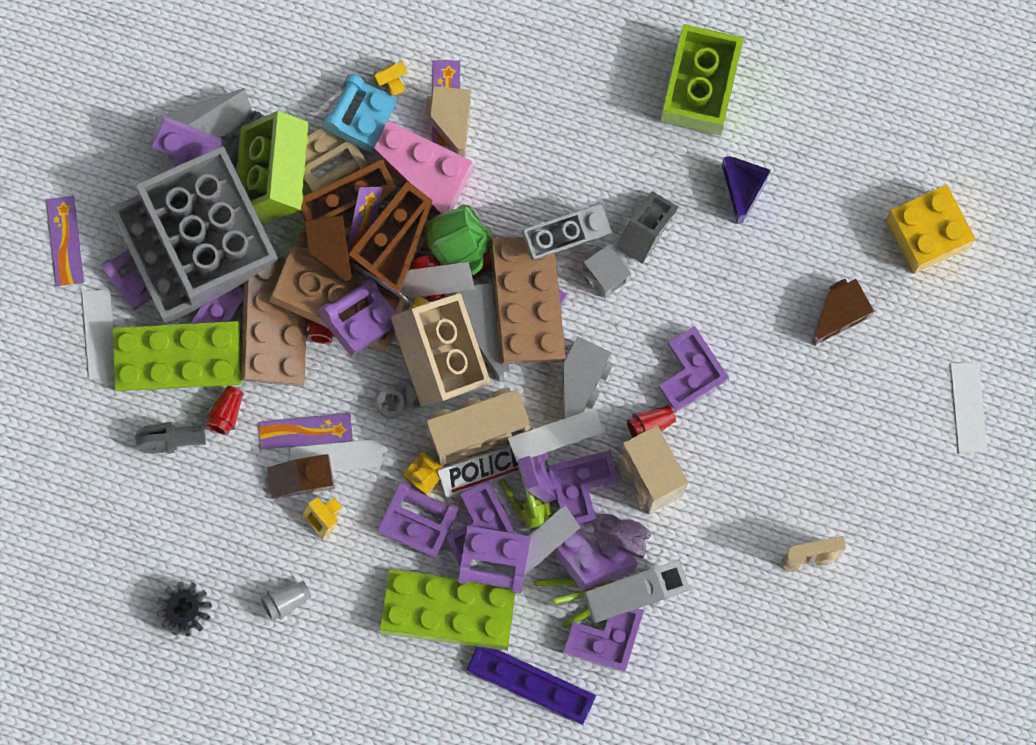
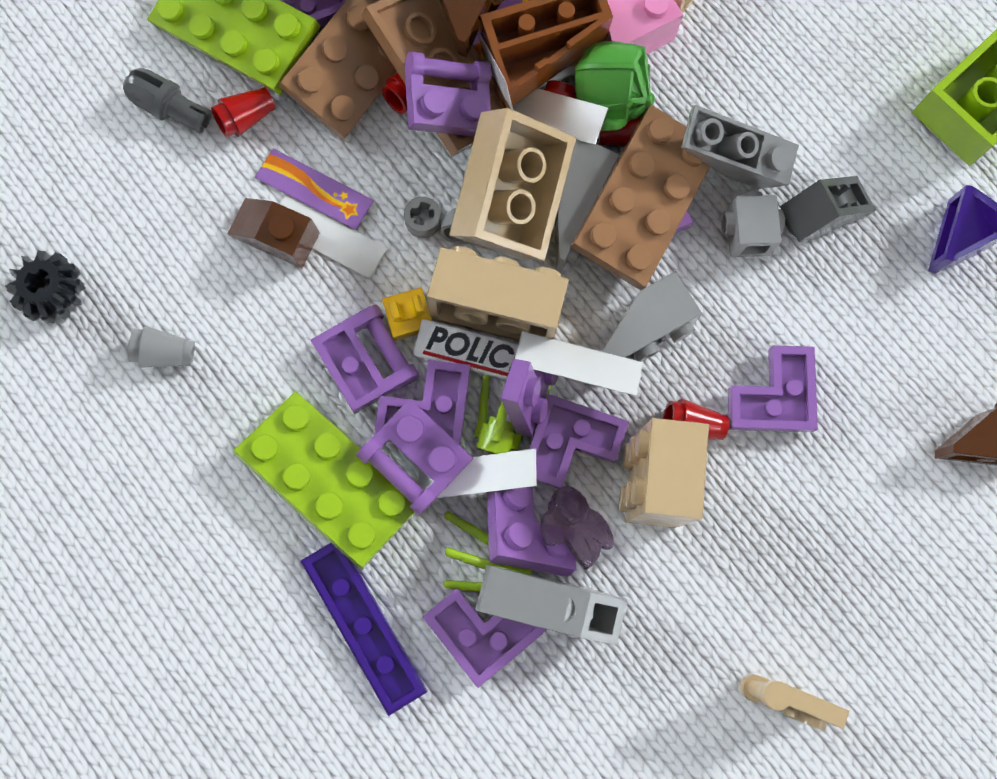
camera: 30 degrees right, 0 degrees up
yellow tile [302,497,343,539] -> none

